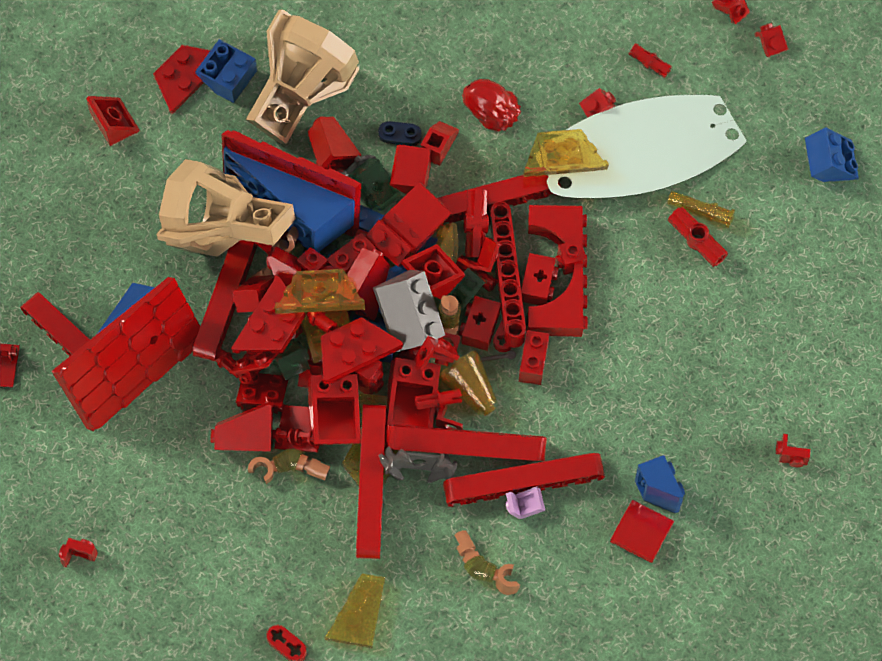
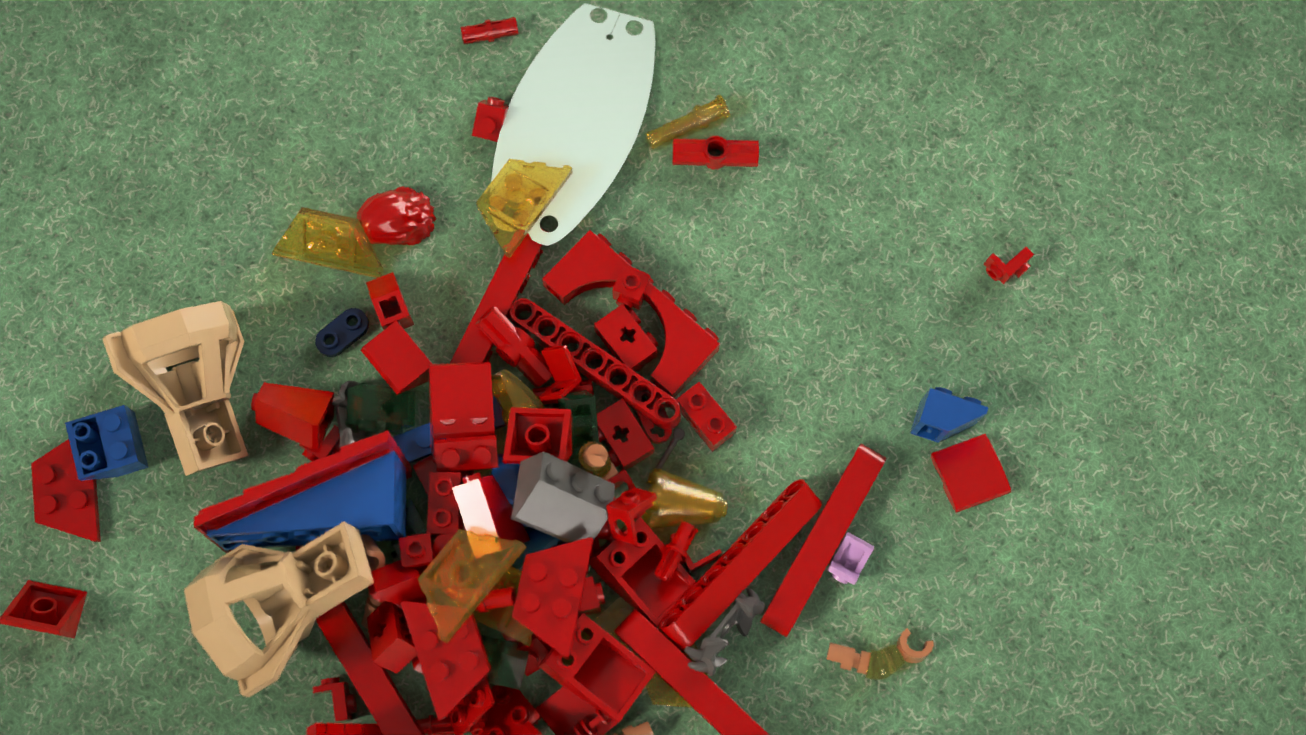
camera: 50 degrees left, 10 degrees up
none -> clear yellow wing [272,207,383,278]
none -> red bracket [313,677,357,722]

